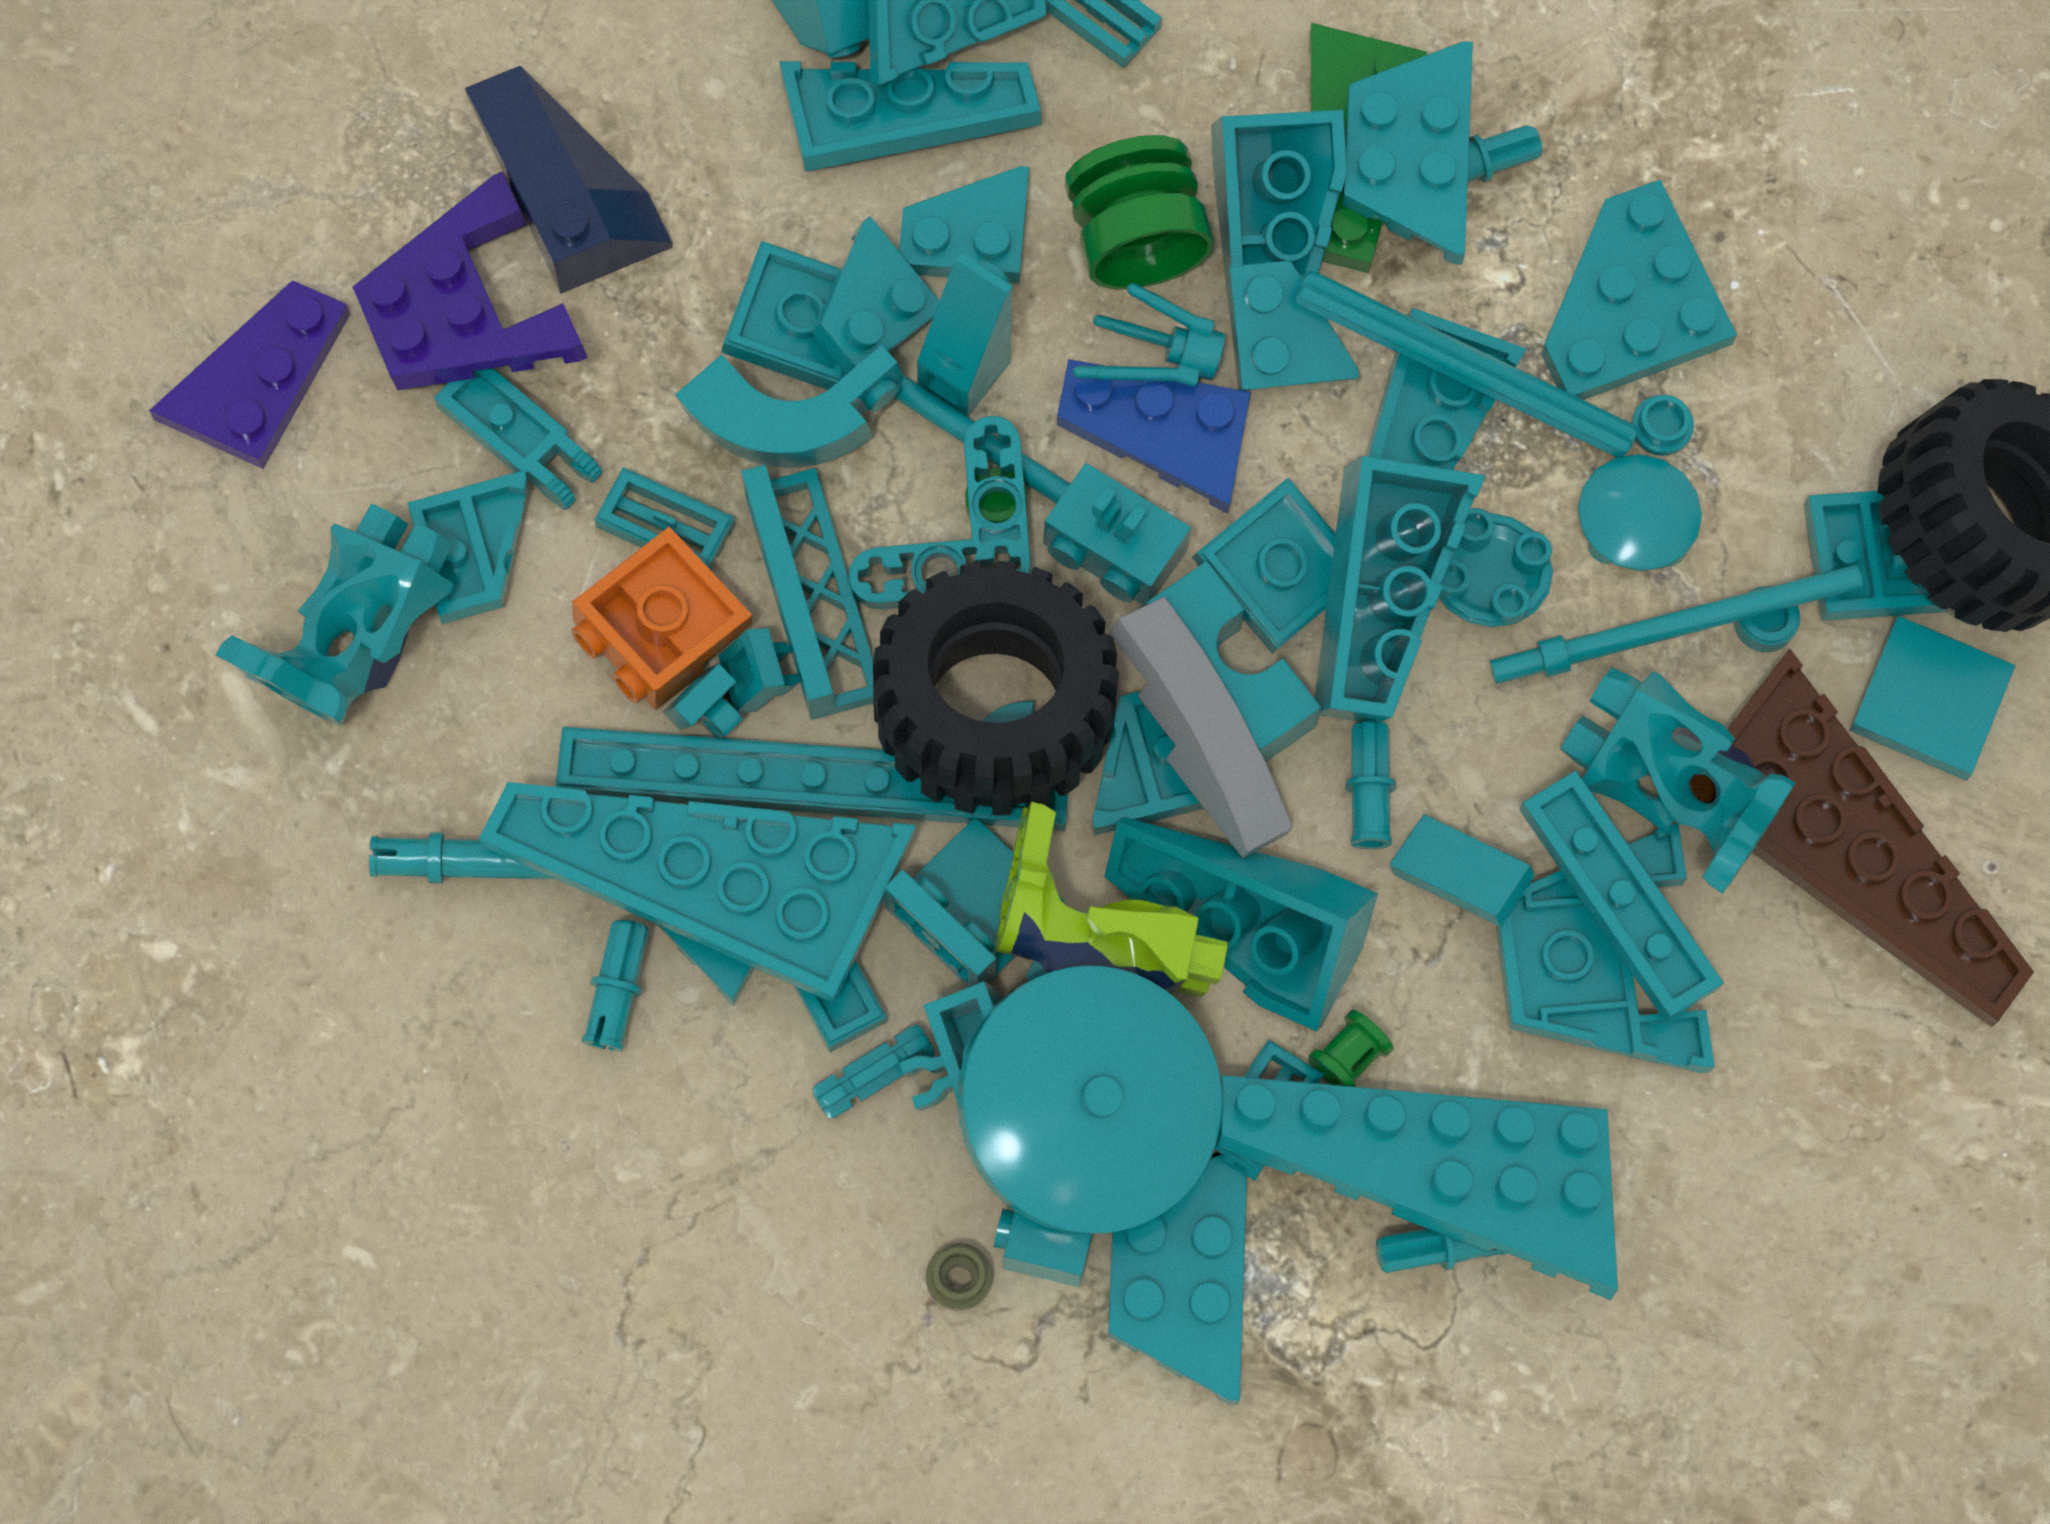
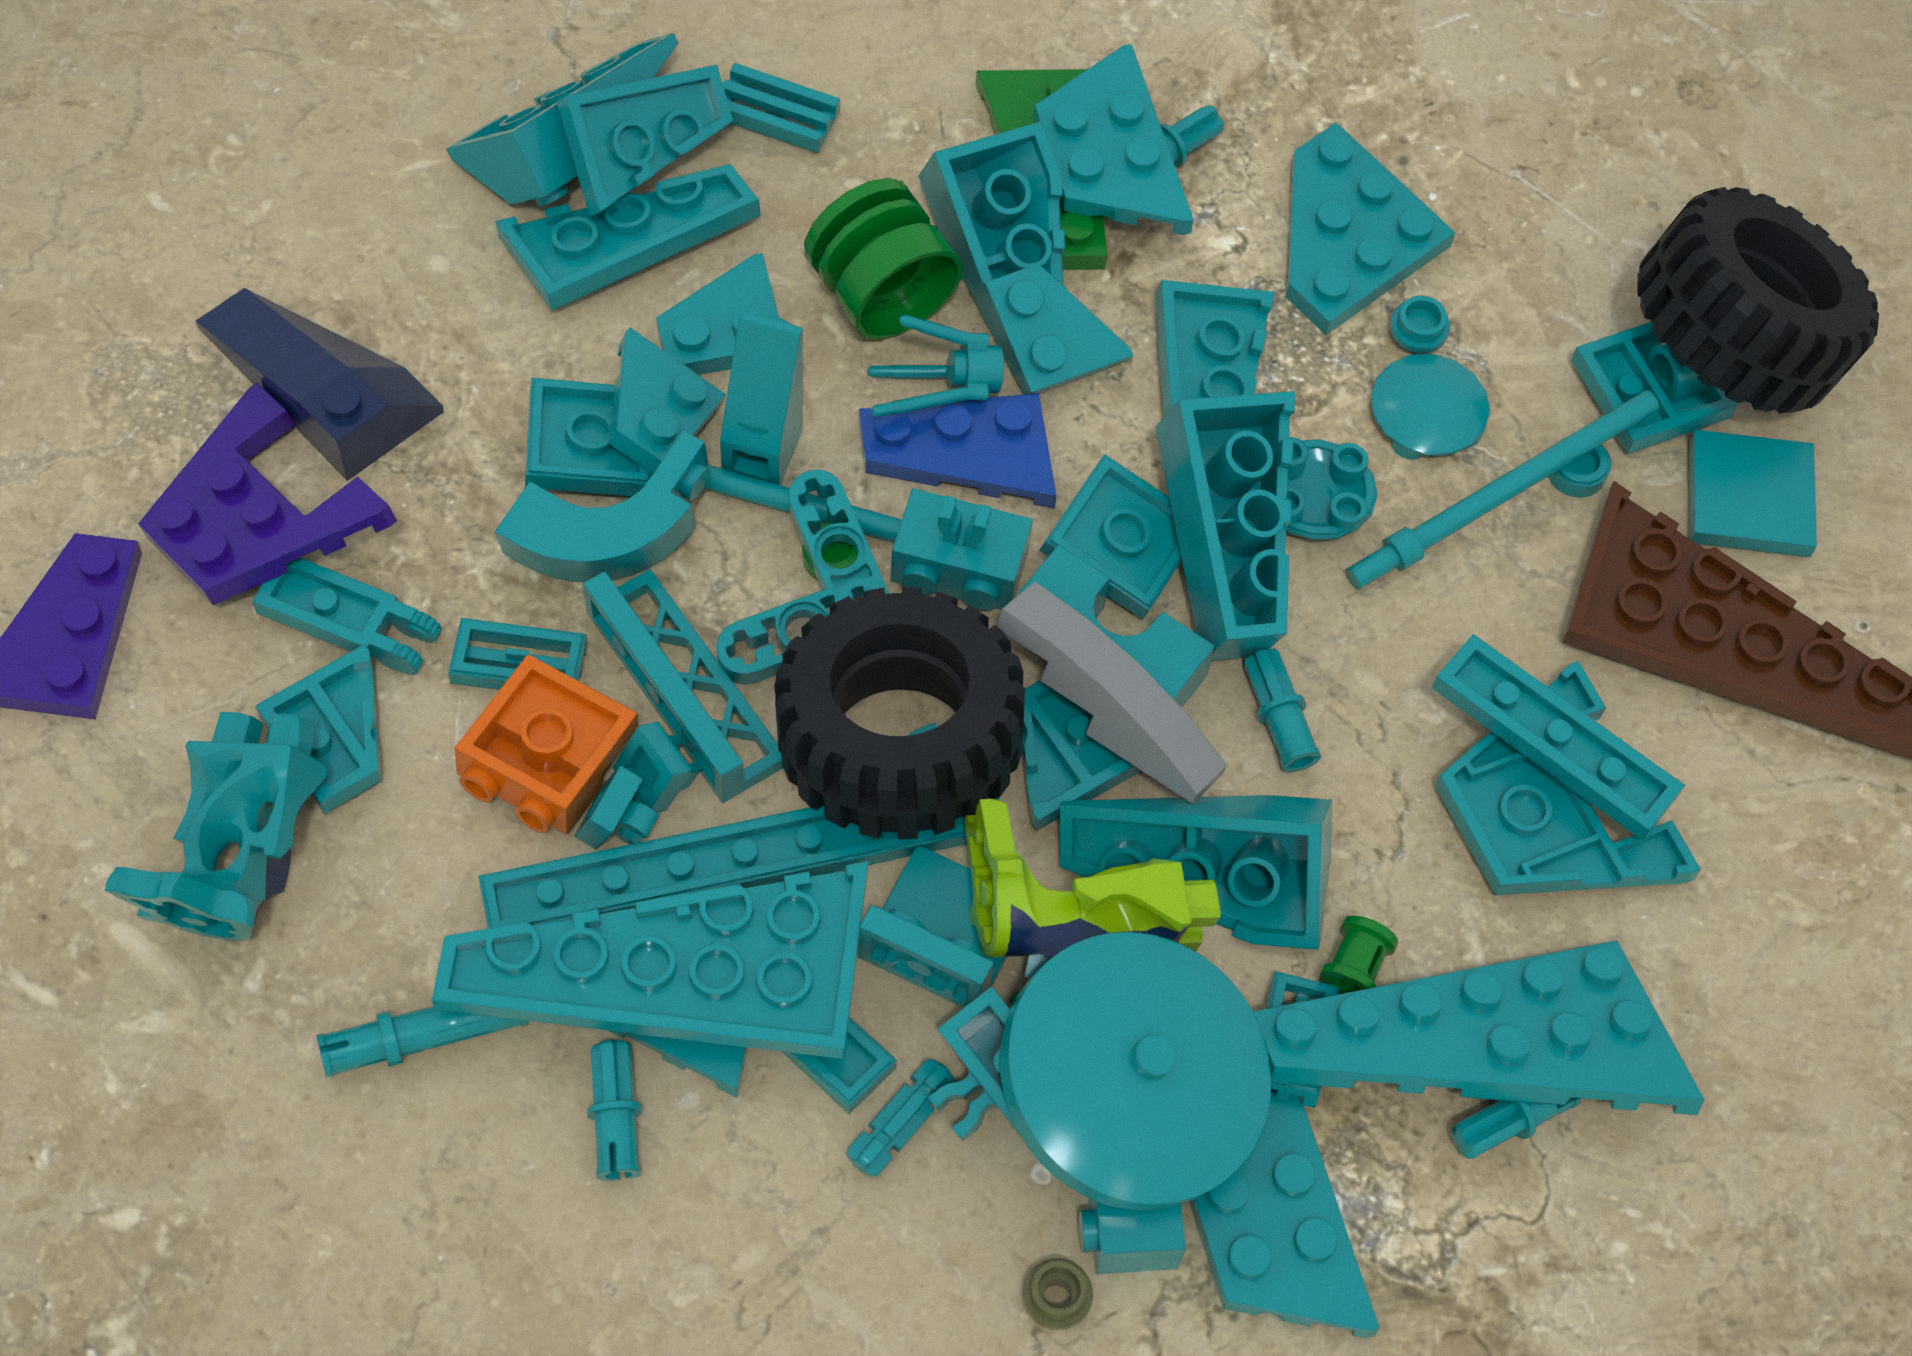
camera: 20 degrees left, 10 degrees down
teal axle [1295,271,1637,457] -> none
teal tile [1389,814,1535,927] -> none
teal hips [1560,668,1796,894] -> none

